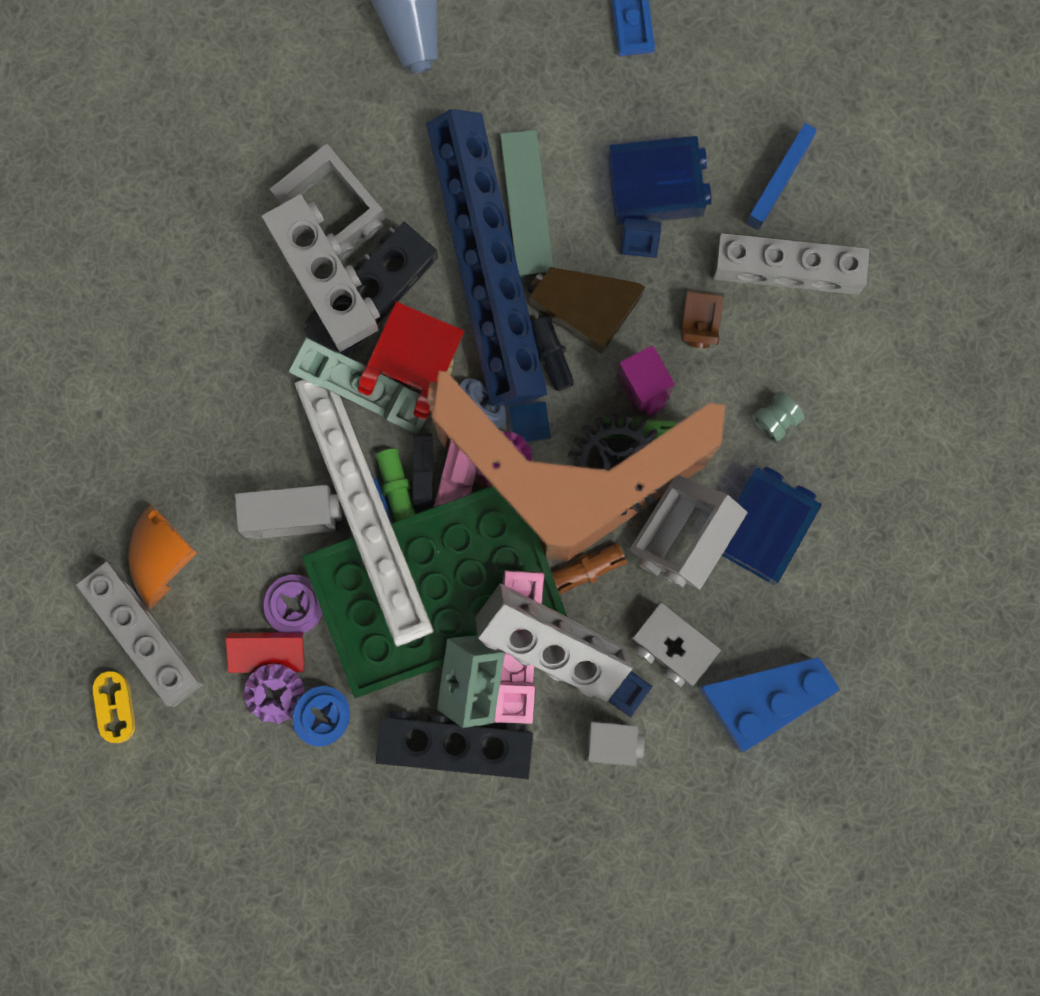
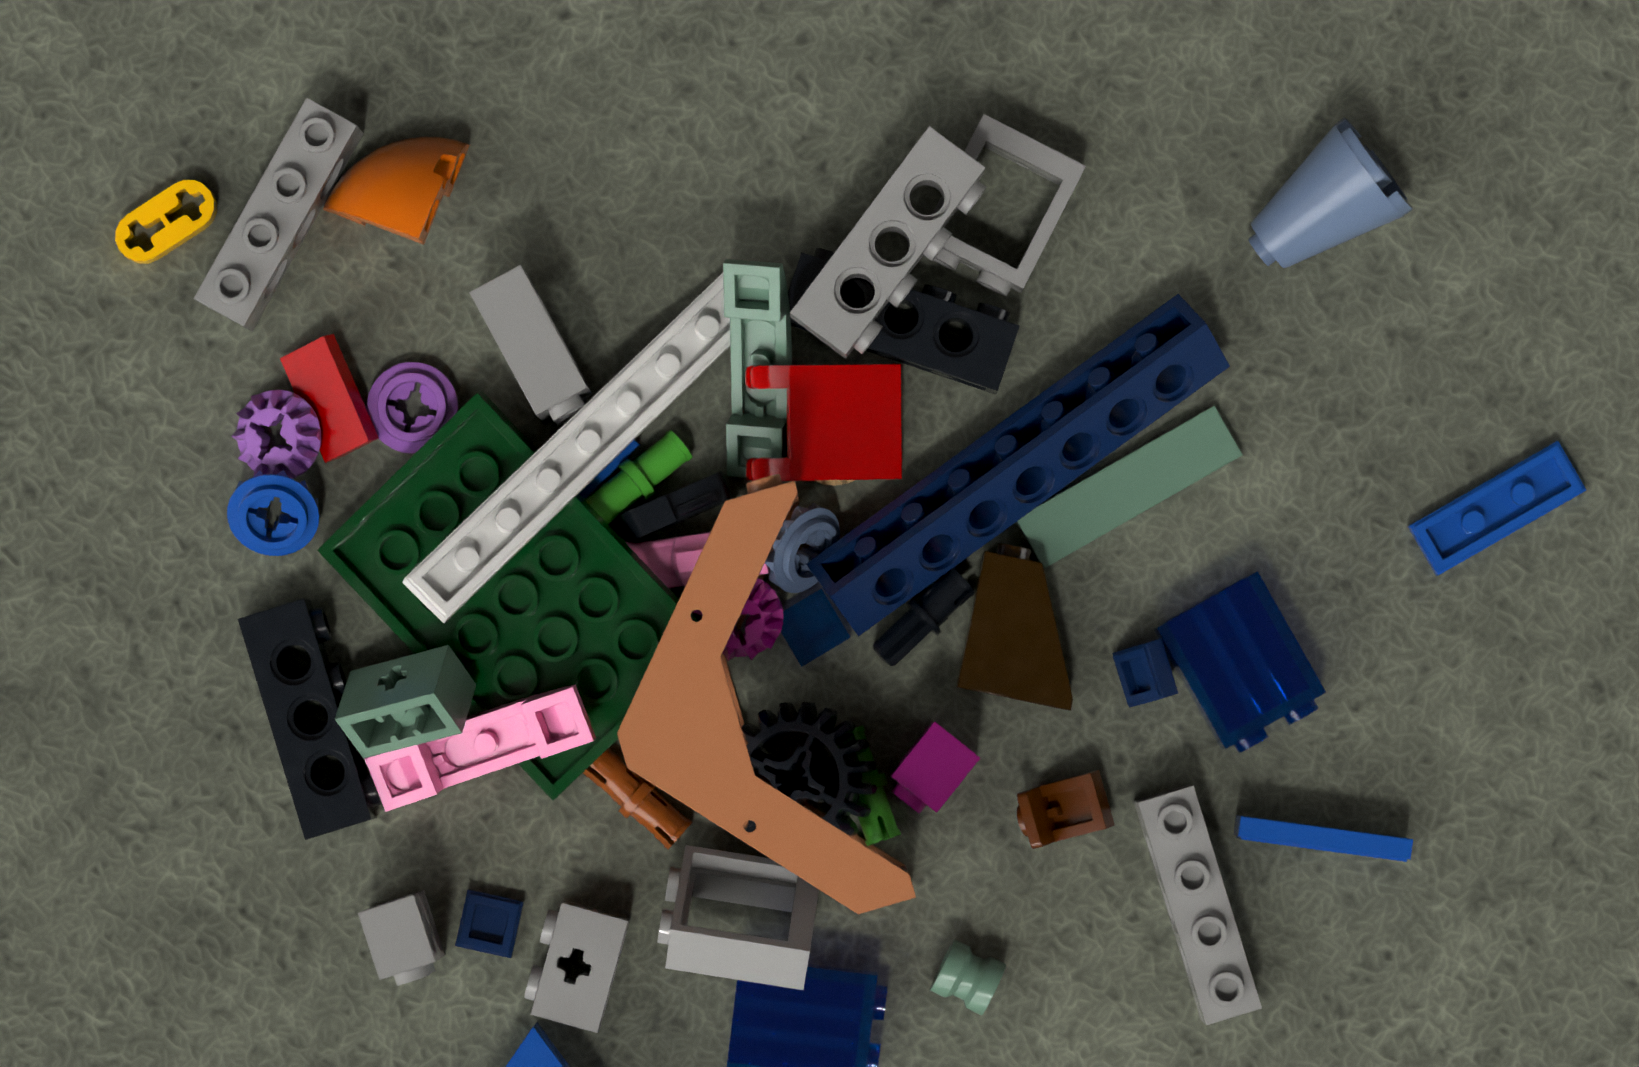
camera: 70 degrees right, 5 degrees up
light grey brick [475,583,633,702] -> none

